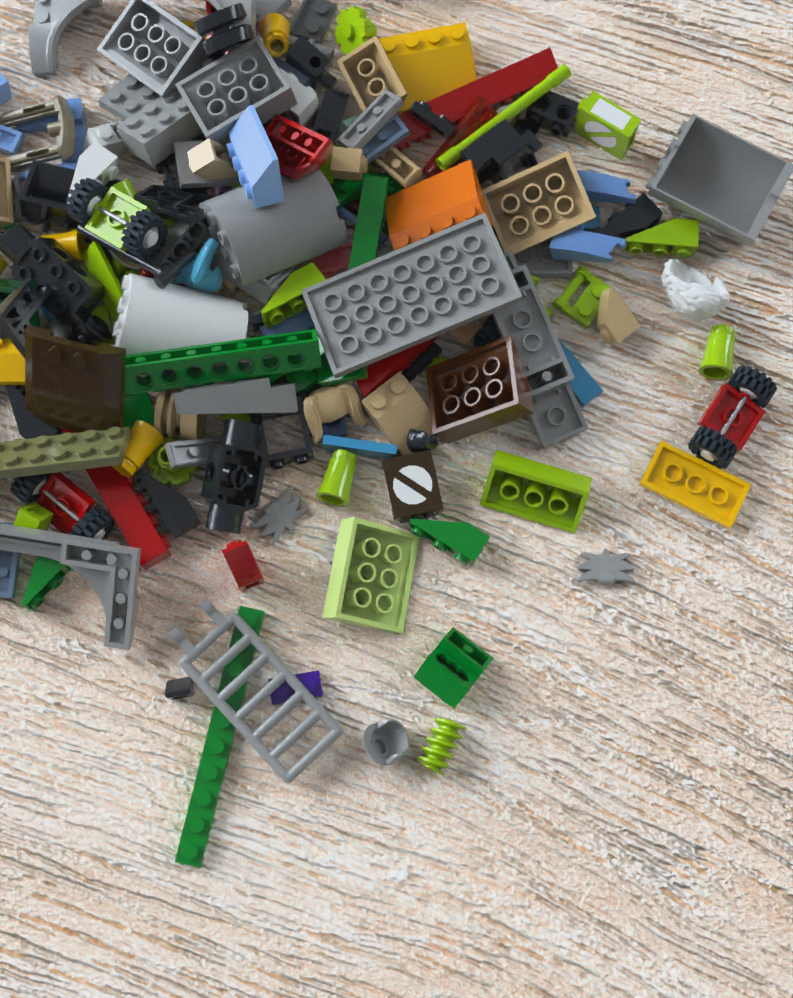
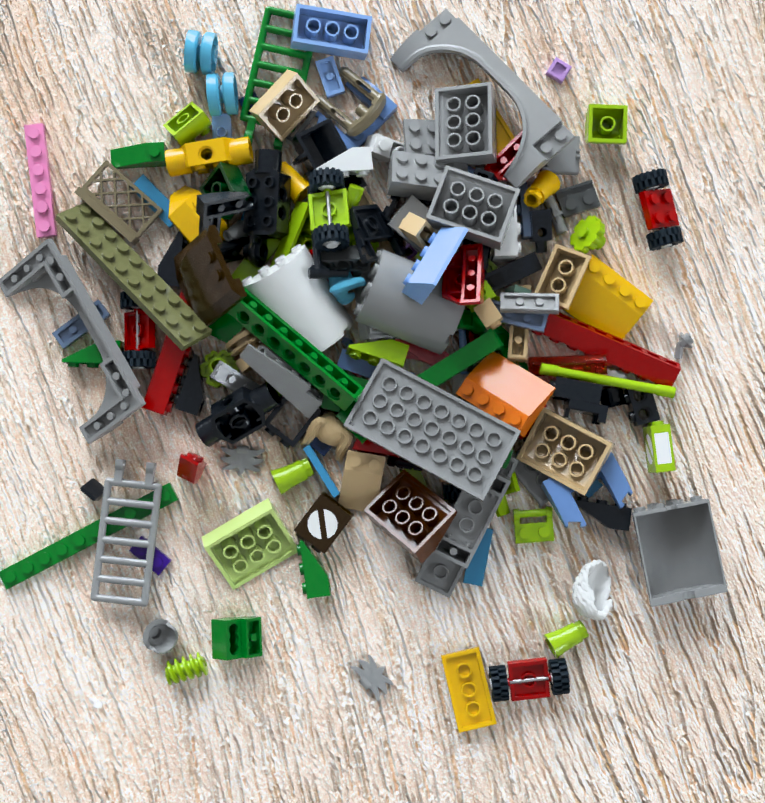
camera: 50 degrees right, 10 degrees up
lime panel [13,502,54,531] -> none
yellow plant [112,420,164,478] -> none
black wheel [193,3,256,57] -> none
black plate [406,101,455,139] -> none
black arm [406,429,438,453] -> none
lime slope [480,450,592,533] -> none
tan slope [596,287,641,345] -> none
lime slope [622,218,699,258] -> none
none -> light grey plate [674,332,694,359]

